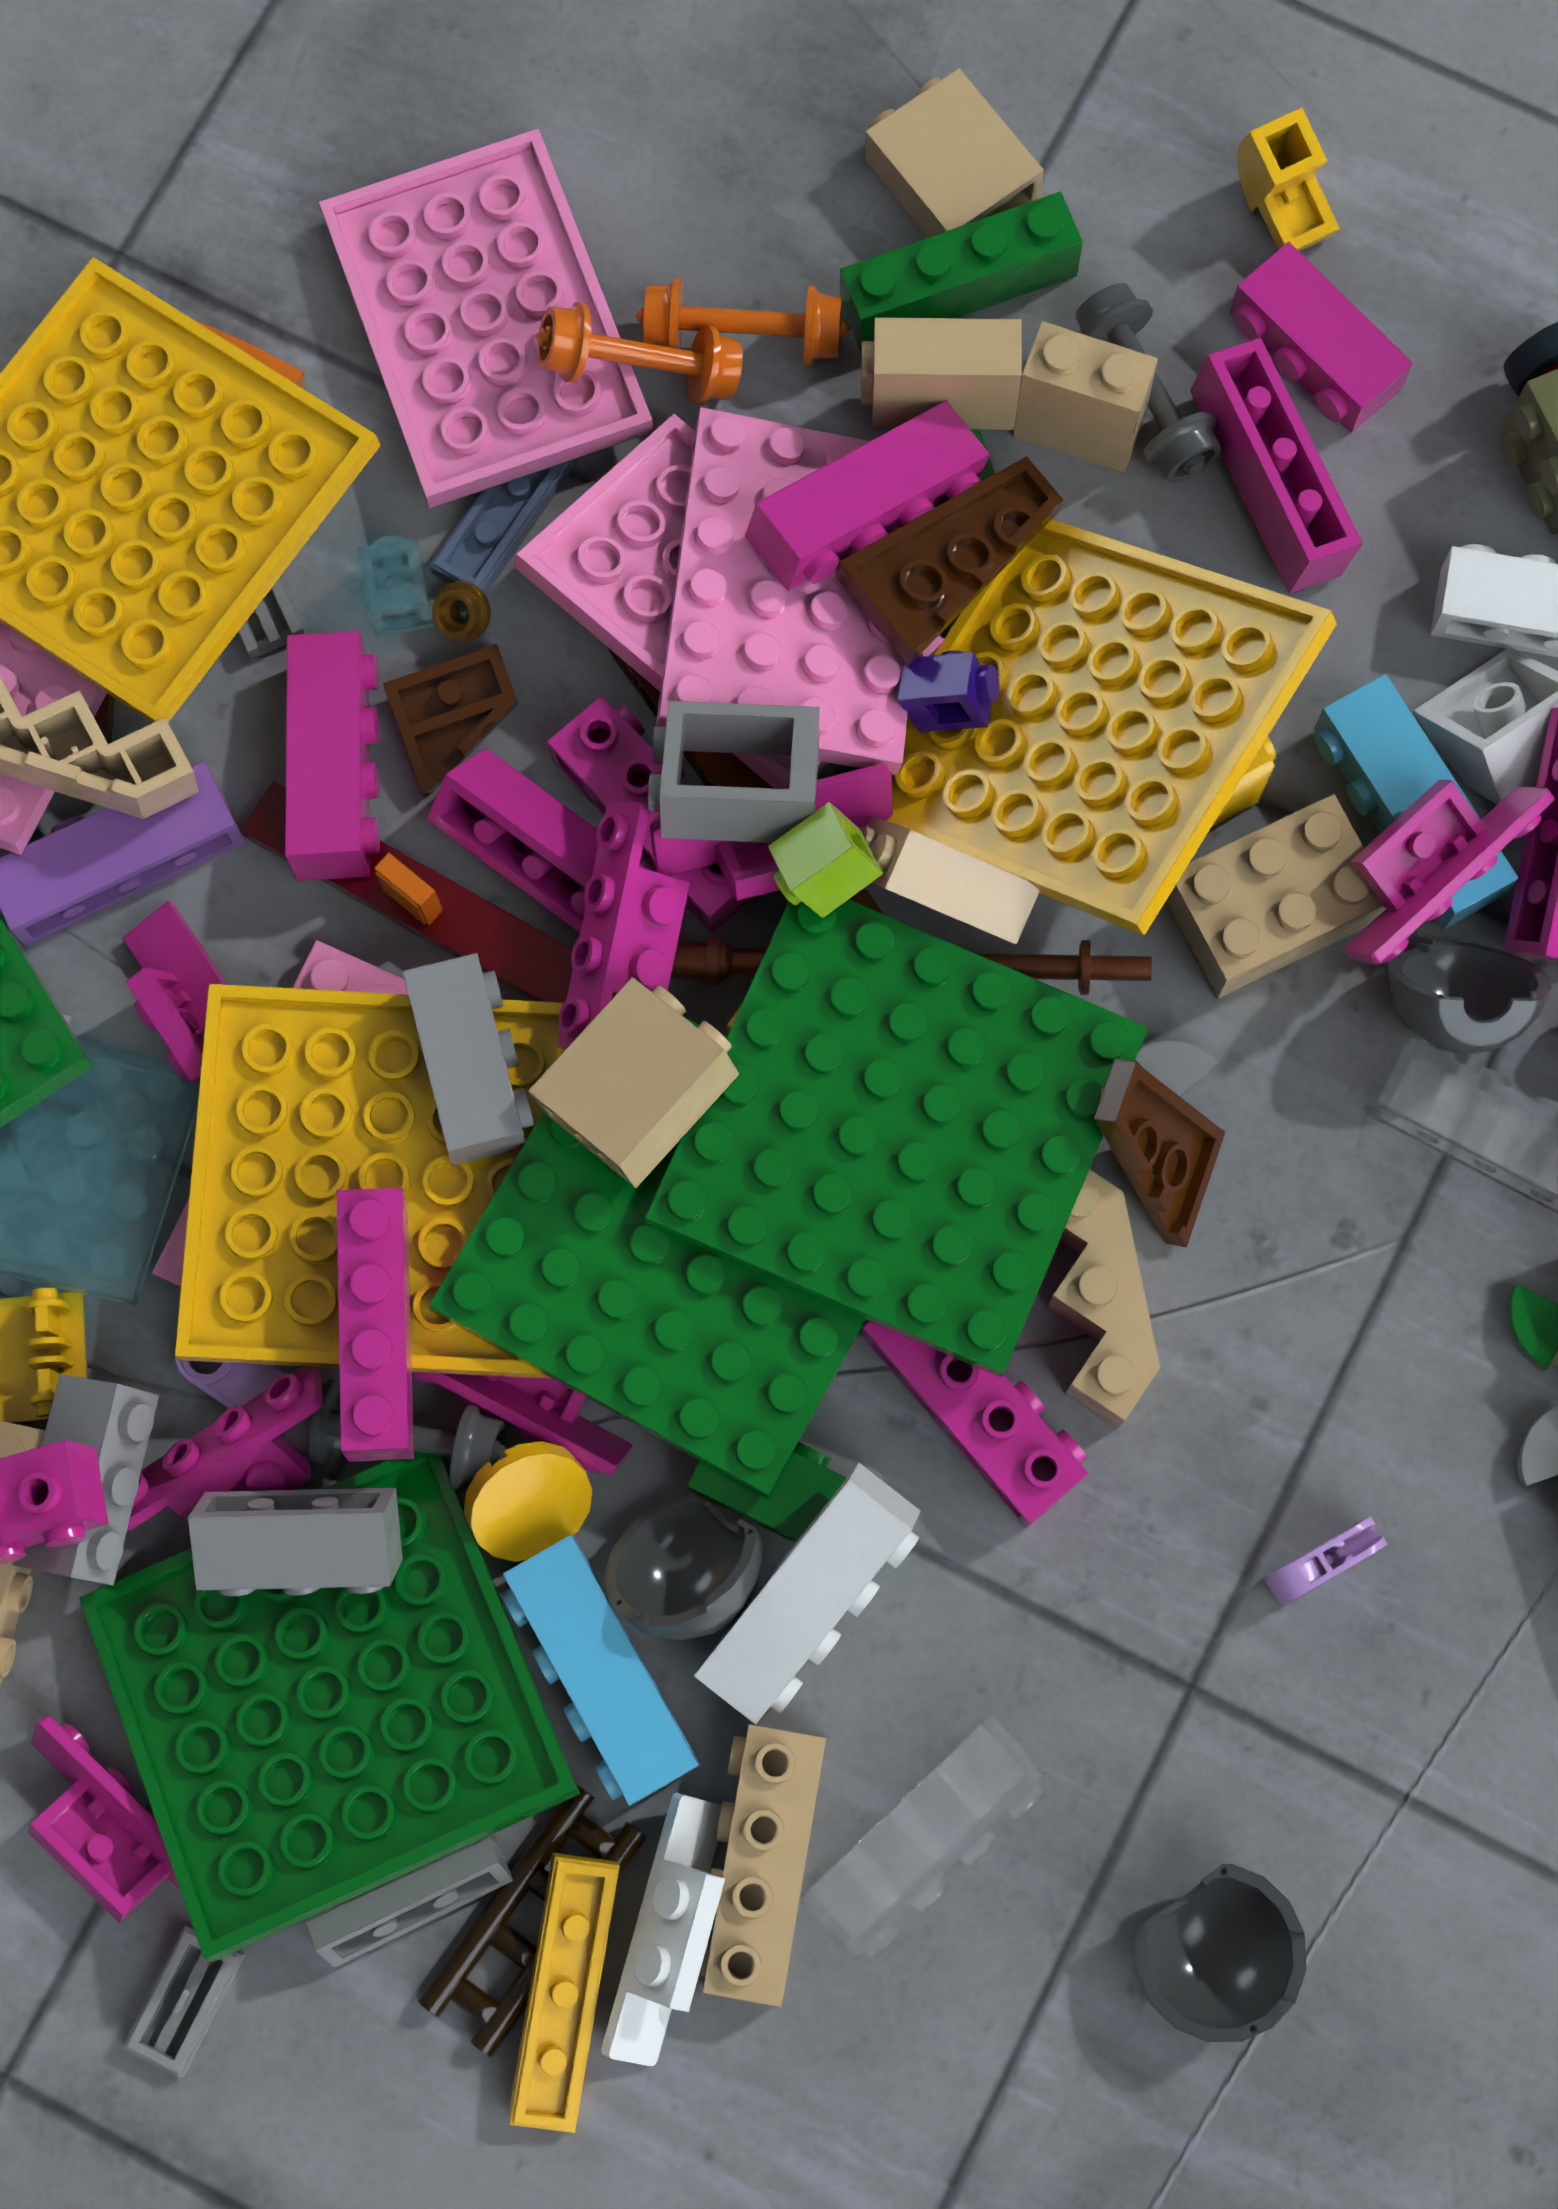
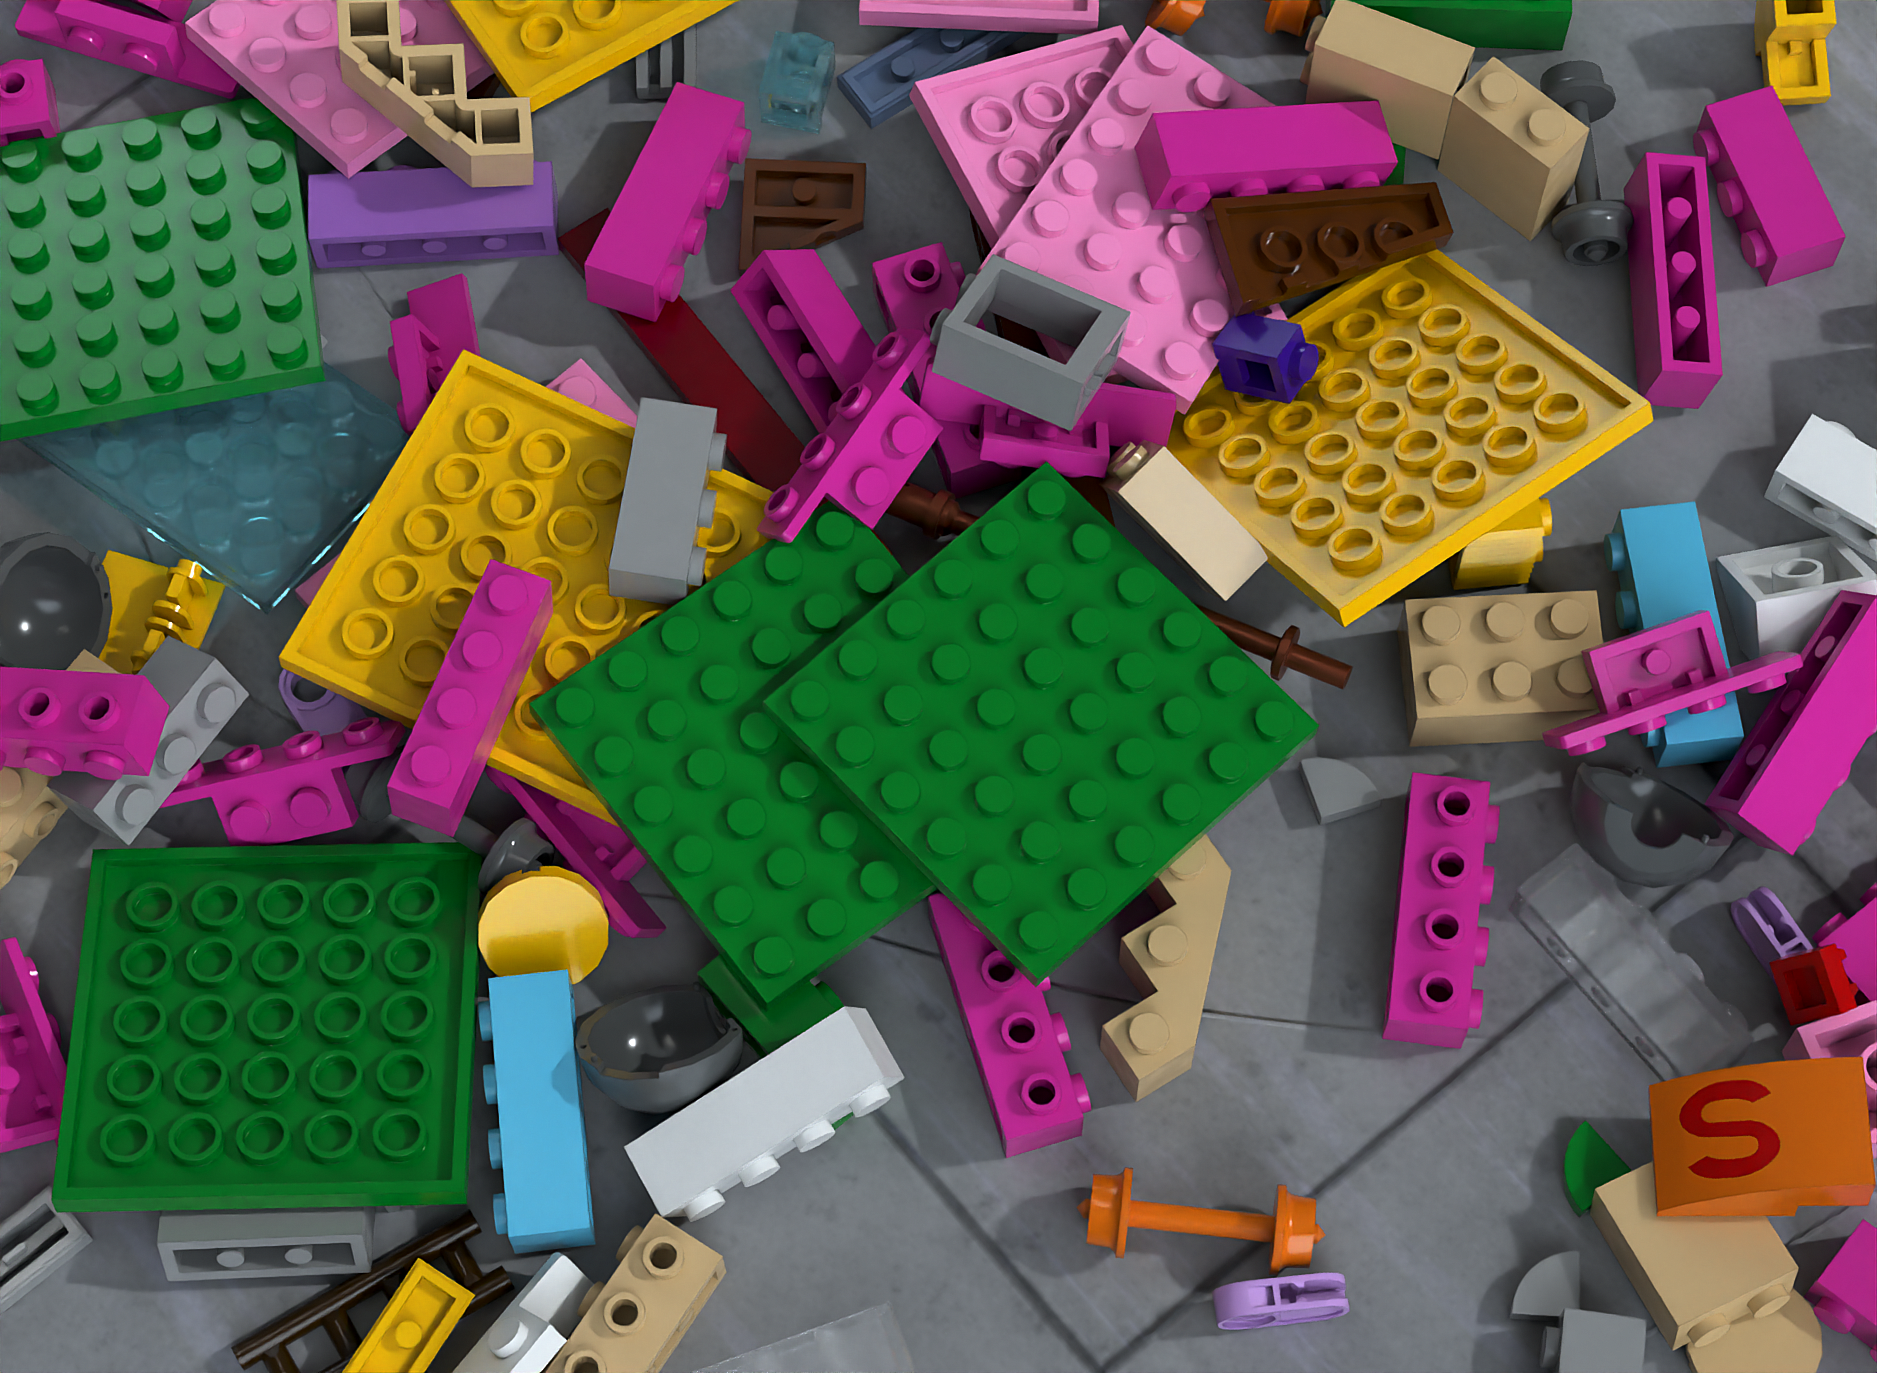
camera: 20 degrees right, 10 degrees down
light grey brick [188,1488,403,1596] -> none
orange tile [374,853,443,925] -> none
pearl gold plate [432,581,491,642] -> none
tan brick [528,977,739,1188] -> none
lime brick [768,802,883,918] -> none
reddish brown wing [1094,1059,1225,1248] -> none
none -> orange piece [1076,1167,1325,1276]
none -> dark pink brick [1382,772,1500,1049]

